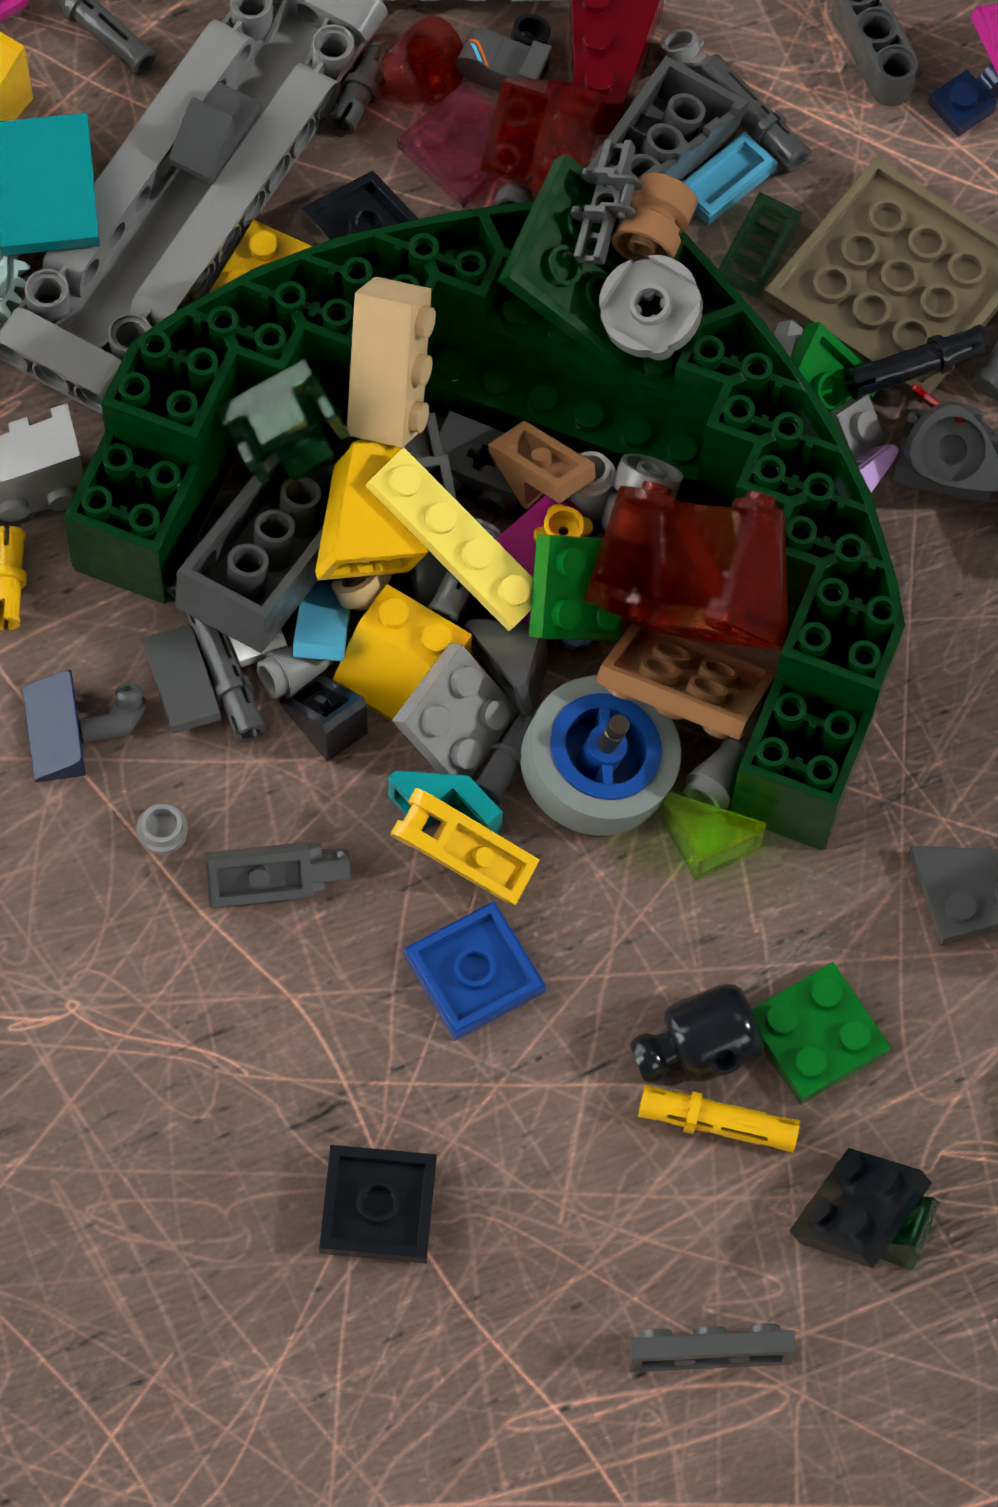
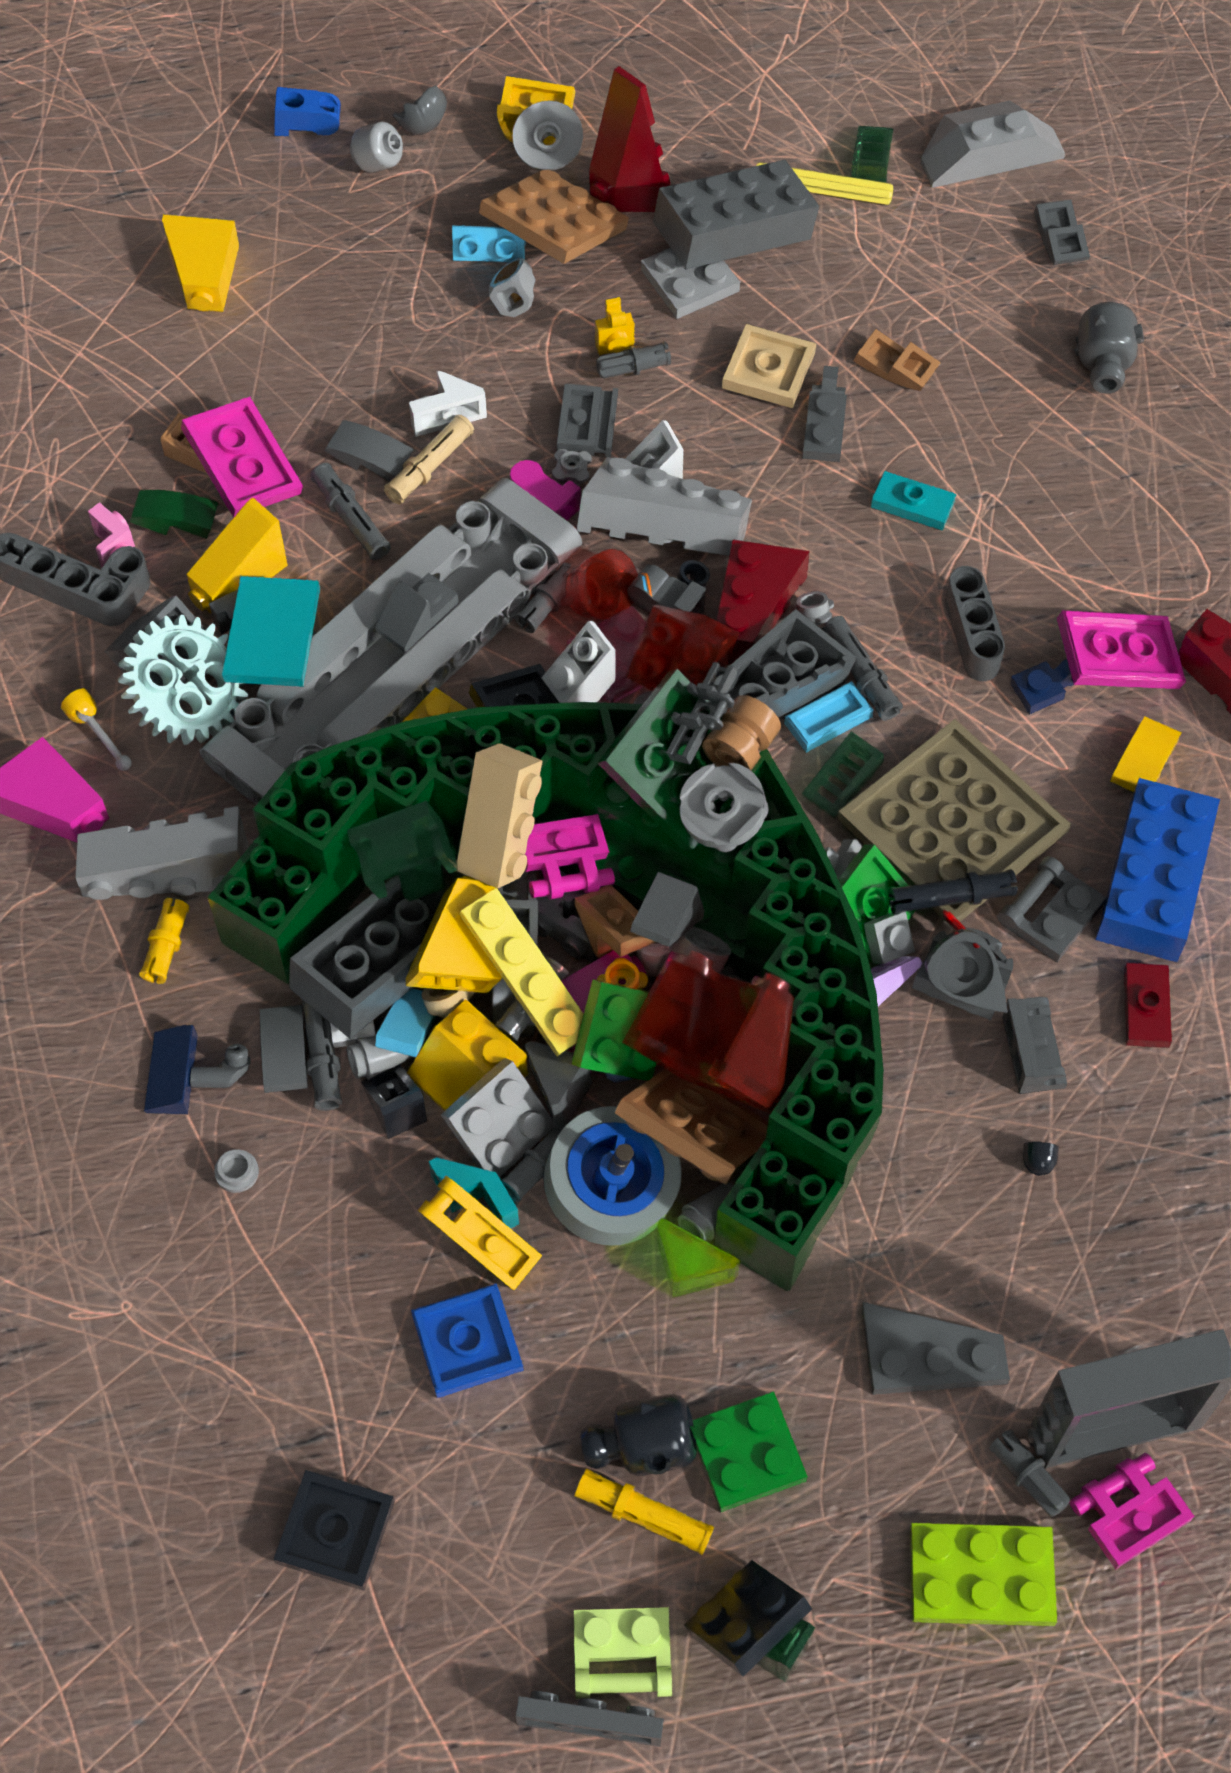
camera: 15 degrees right, 5 degrees down
dark grey hinge [205,842,351,908] -> none
none -> dark pink plate [525,814,615,900]
none -> white slope [542,621,615,703]
none -> yellowish green plate [574,1607,672,1699]
none -> dark grey slope [630,872,705,947]

